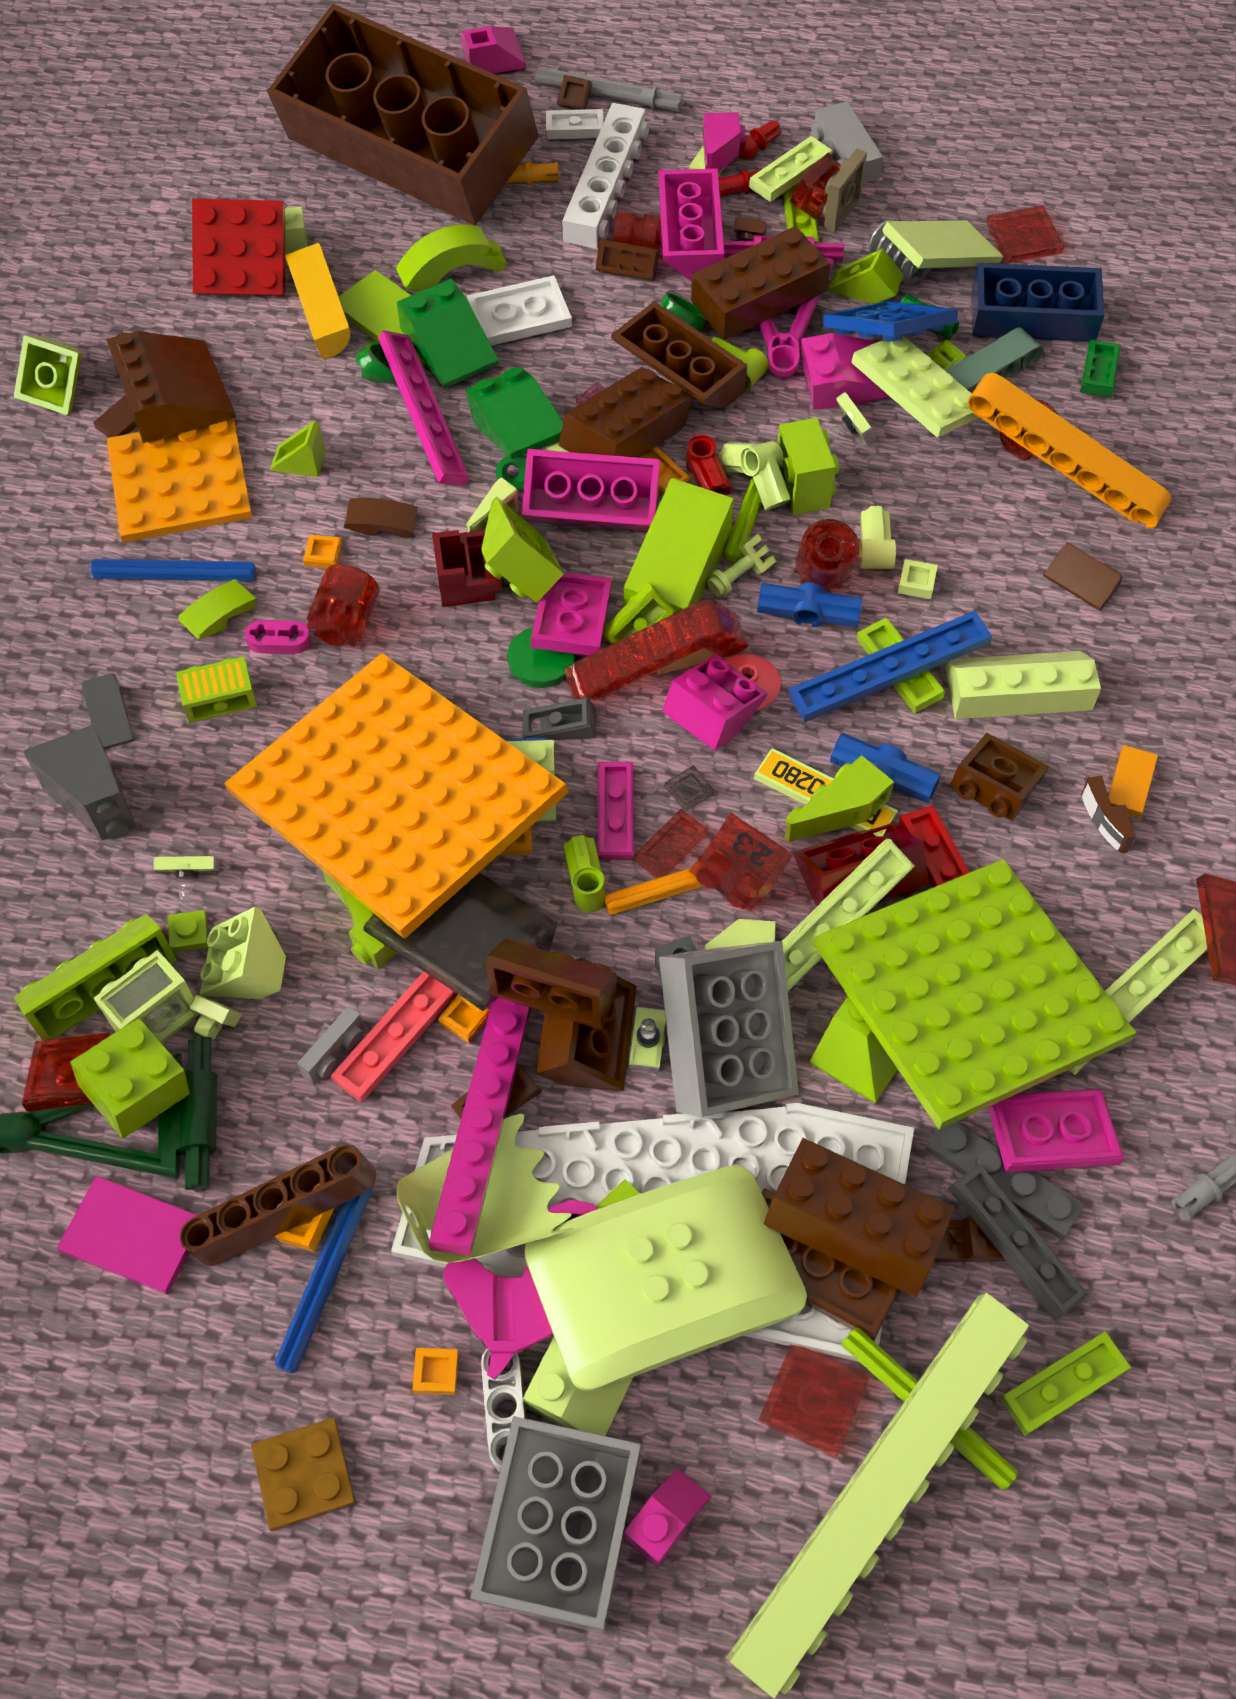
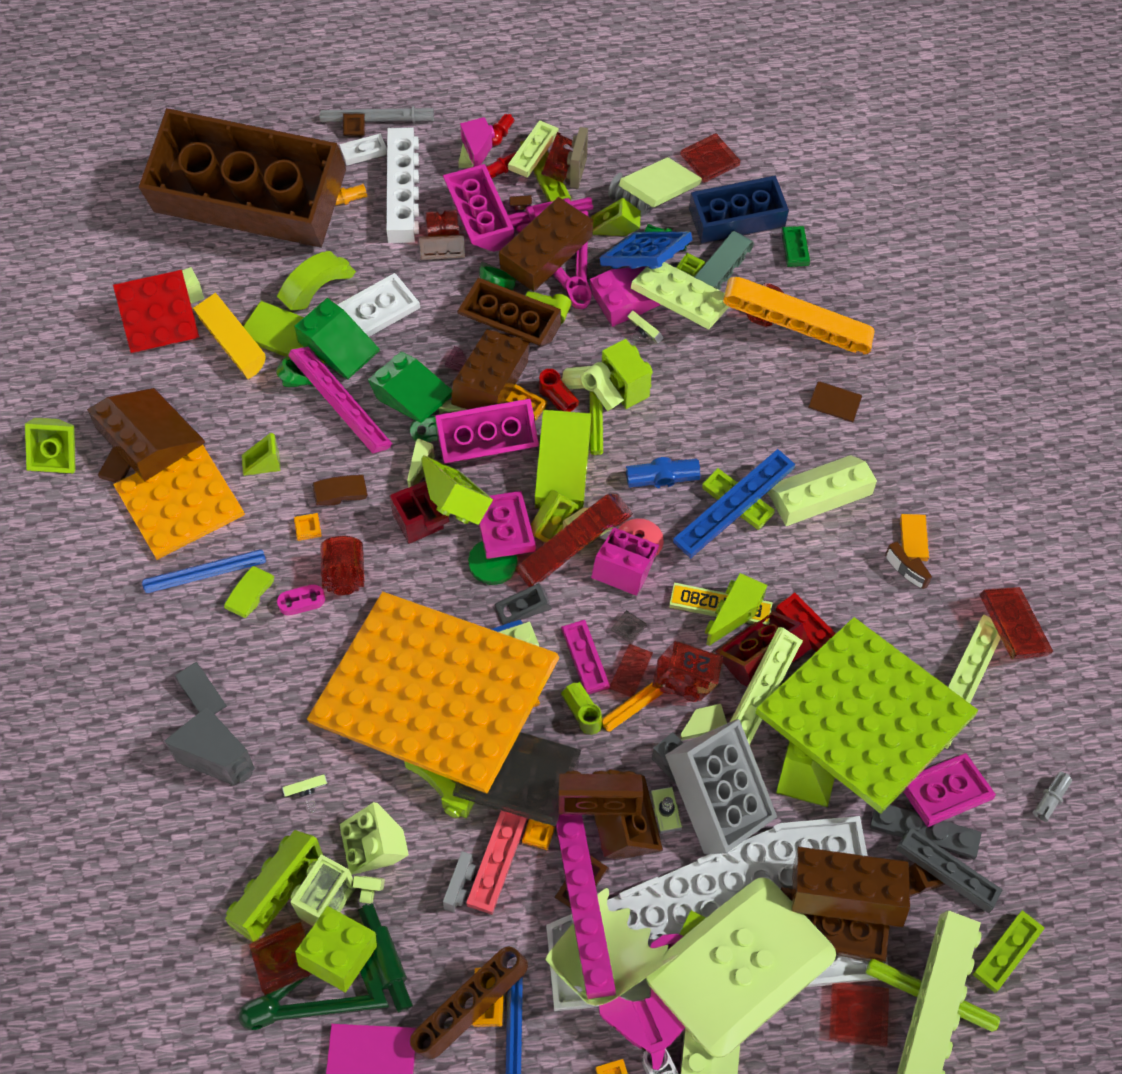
camera: 20 degrees left, 0 degrees up
lime plate [168,910,209,953] -> none
lime brick [176,656,257,723] -> none
dark pink slope [460,26,526,74] -> none
yellowish green hinge [706,533,777,597] -> none
clear red gear [794,519,860,593] -> none
light grey brick [811,101,883,183] -> none
blue piece [830,733,941,803] -> none
yellowish green piece [859,506,896,569] -> none
yellowish green plate [898,559,938,599] -> none
reddish brown plate [949,733,1049,821] -> none

